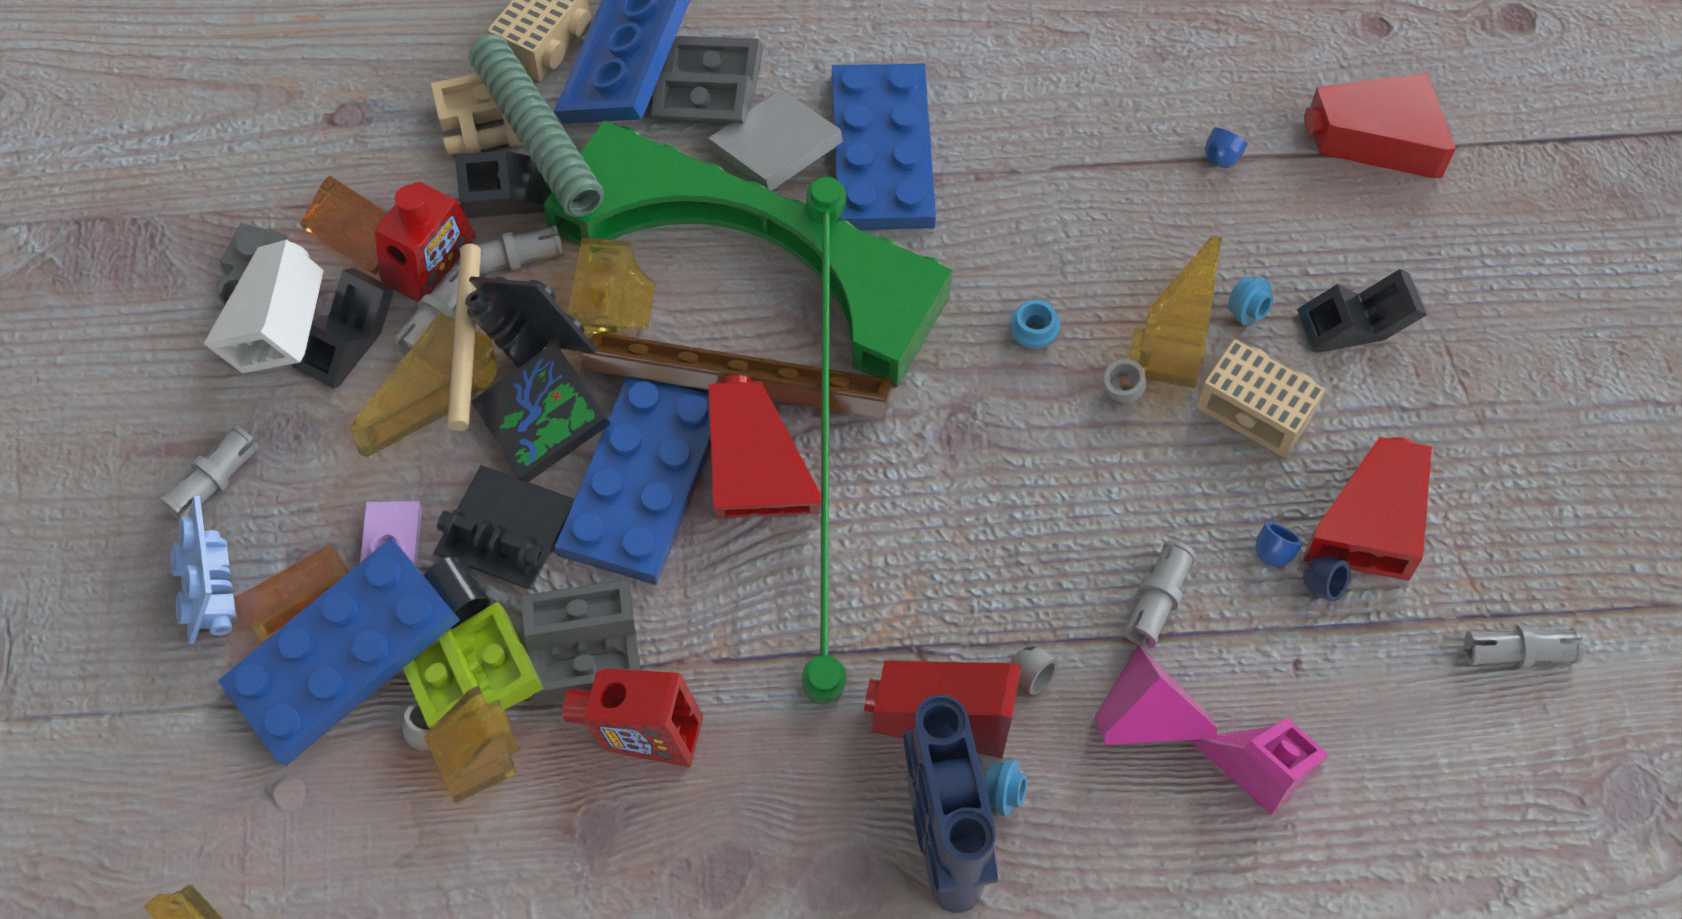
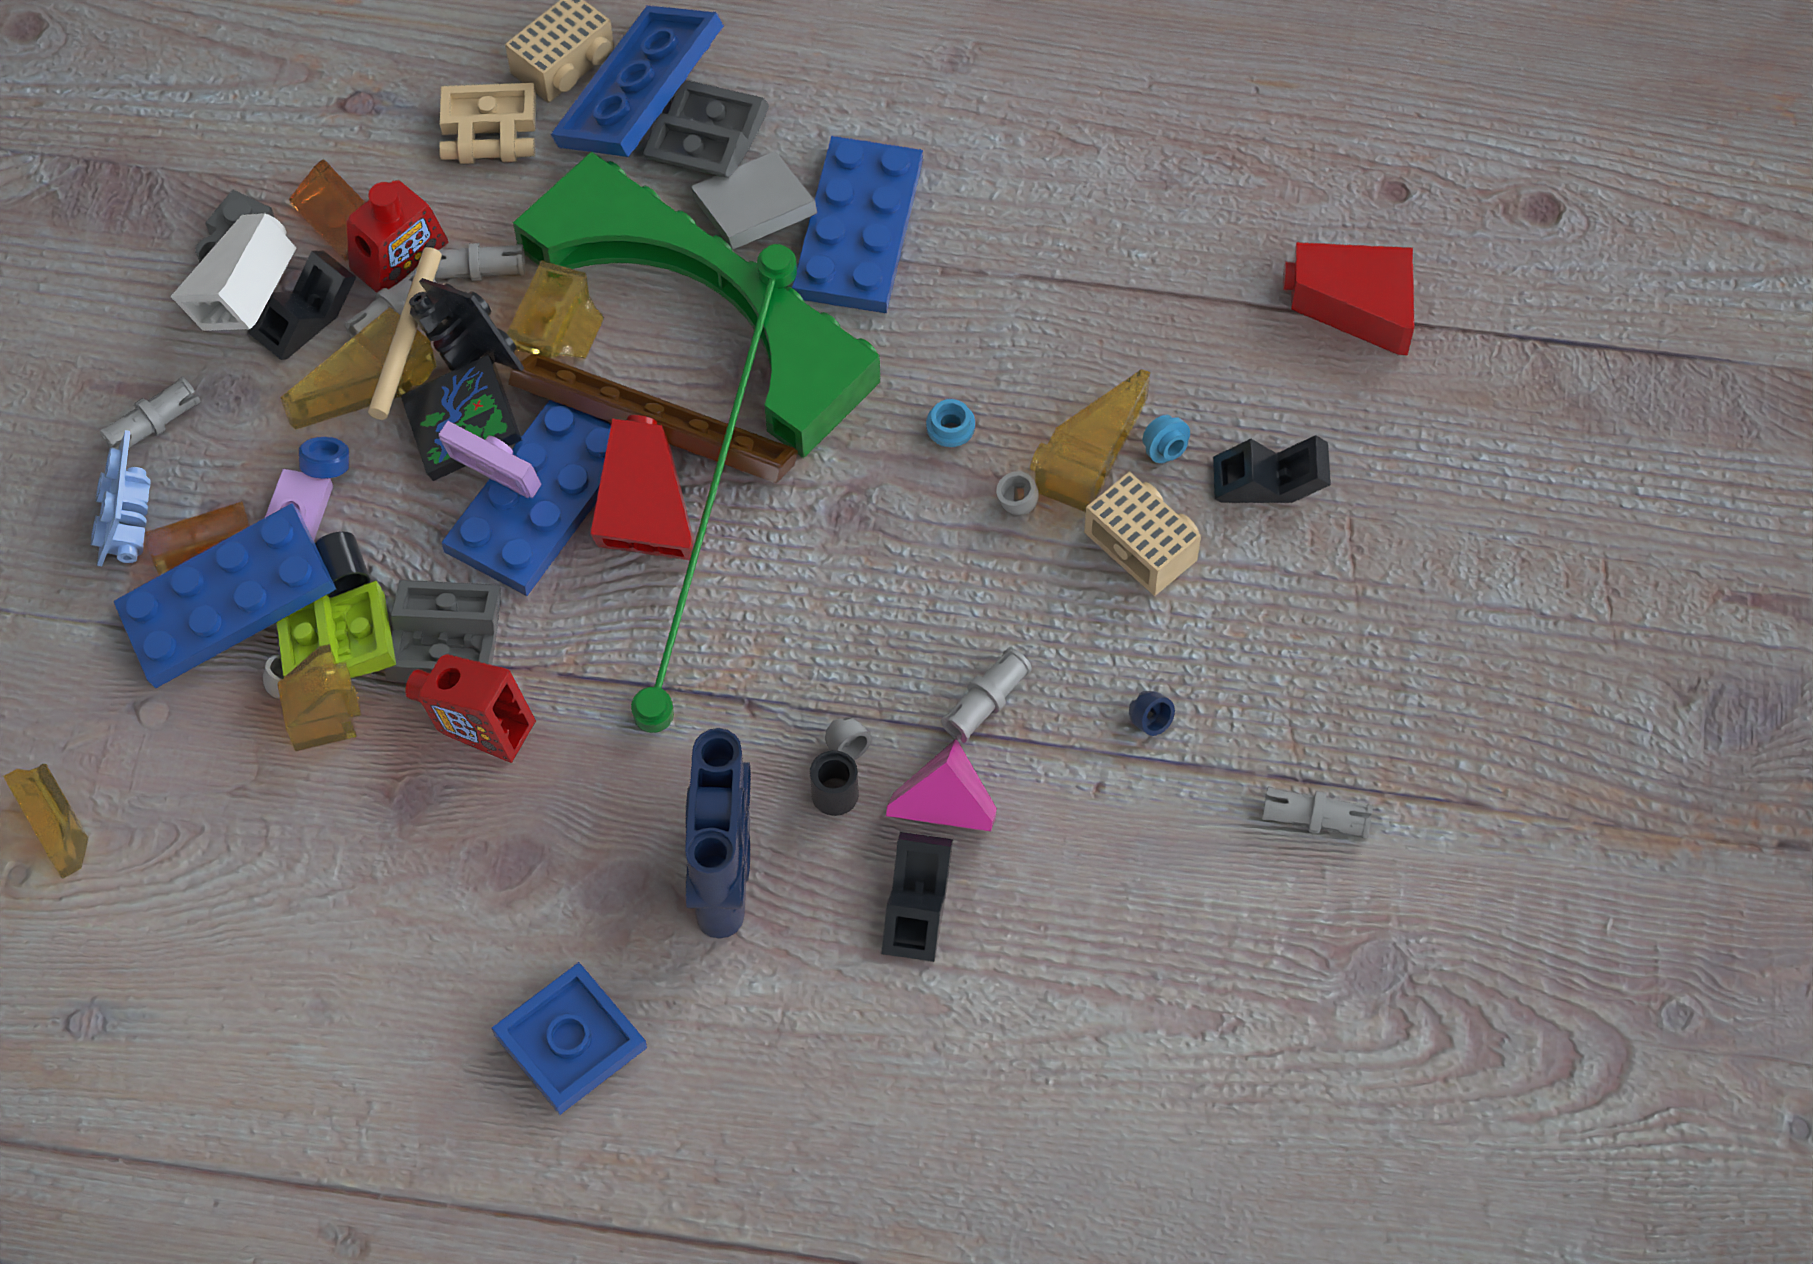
camera: 15 degrees right, 0 degrees up
black hinge [434,465,575,590] -> none
black slope [455,151,552,218] -> none
sand green piece [468,34,604,217] -> none
red slope [864,661,1021,758] -> none
dark azure plate [985,759,1027,817] -> none
dark pink slope [1190,717,1329,815] -> none
blue hinge [1204,127,1248,168] -> none
blue hinge [1255,522,1303,567] -> none
red slope [1303,437,1432,581] -> none
none -> blue tile [298,437,349,479]
none -> lavender plate [438,421,542,498]
none -> black beam [810,750,859,816]
none -> black slope [881,832,953,962]

